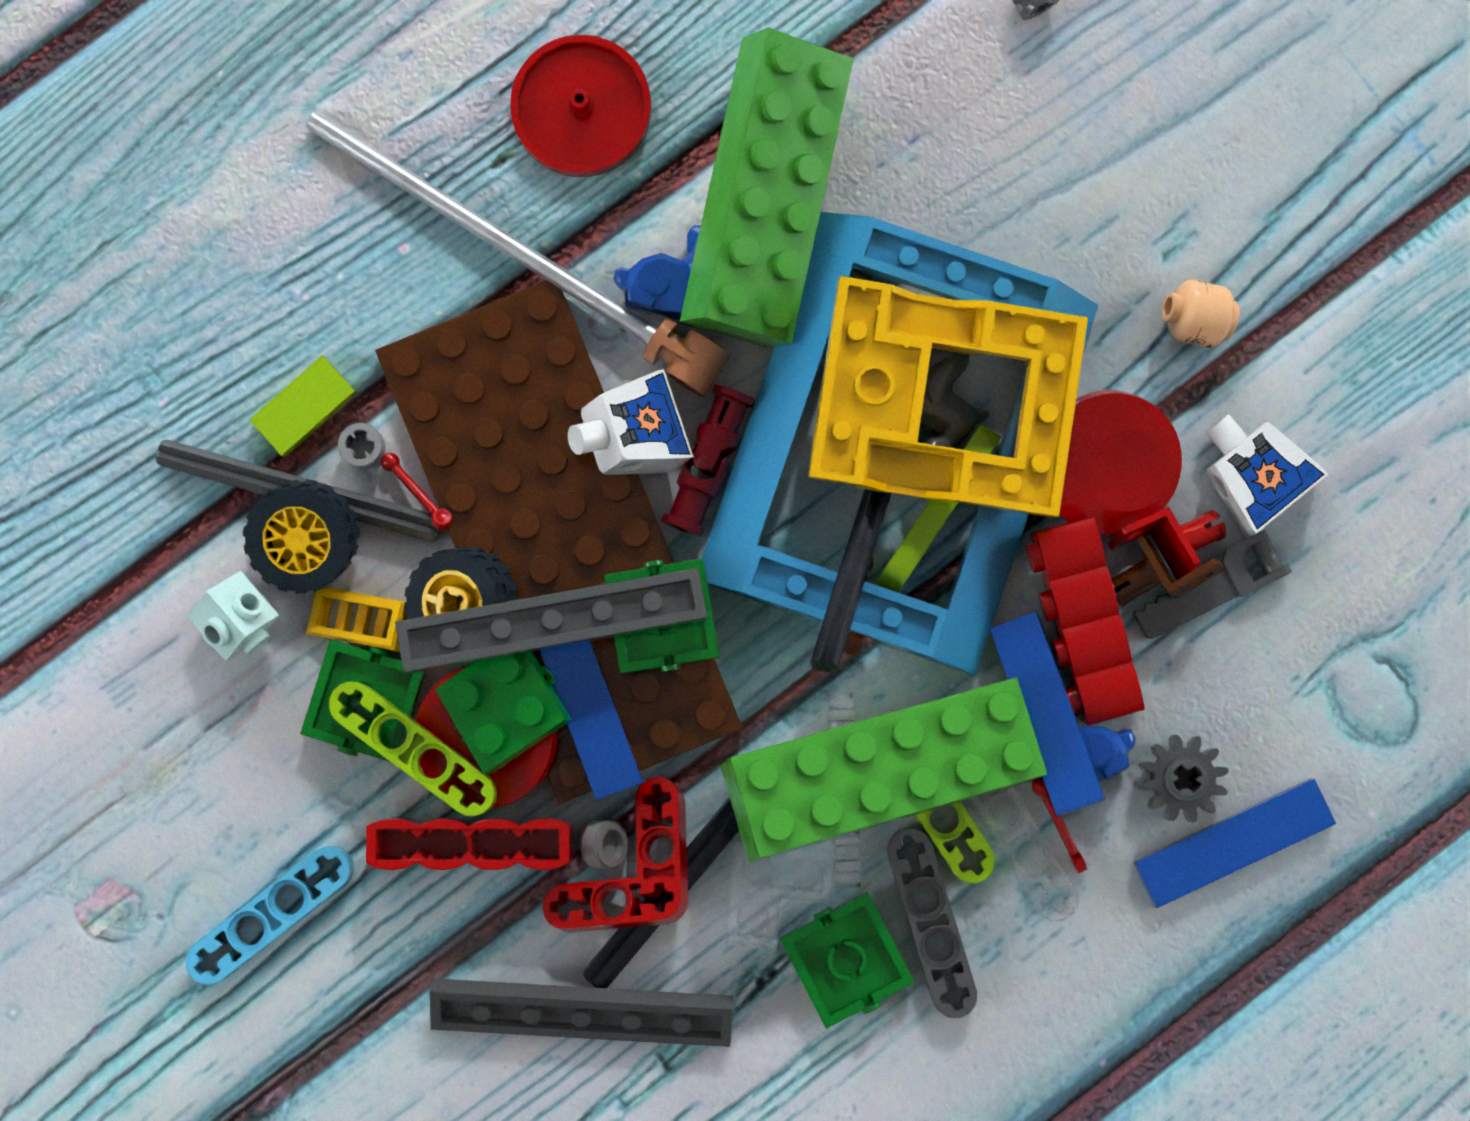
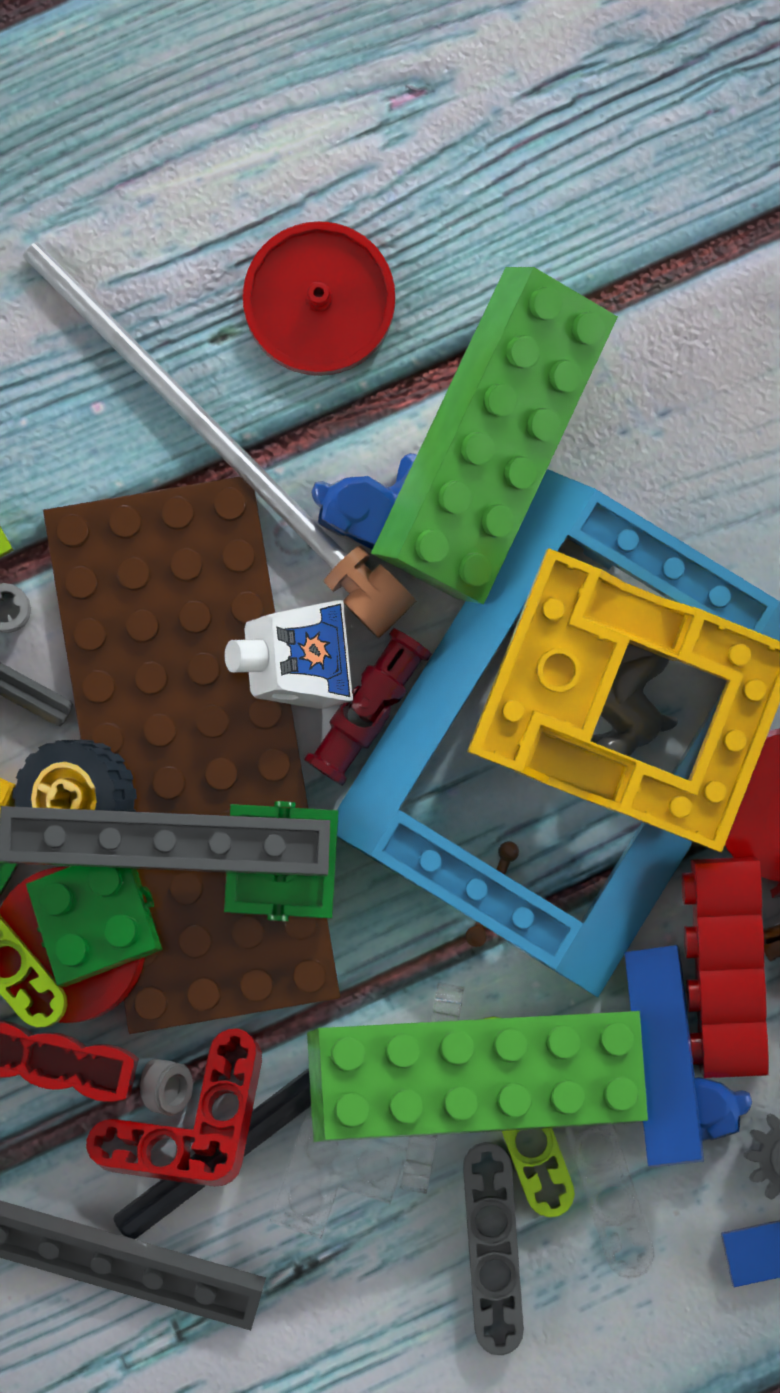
camera: 10 degrees right, 0 degrees up
red hinge [380,452,452,530] -> none
blue tile [540,641,644,801] -> none
green plate [779,892,915,1029] -> none
black axle [810,489,892,674] -> none
lime beam [876,423,1001,592] -> none
red hinge [1032,777,1088,874] -> none

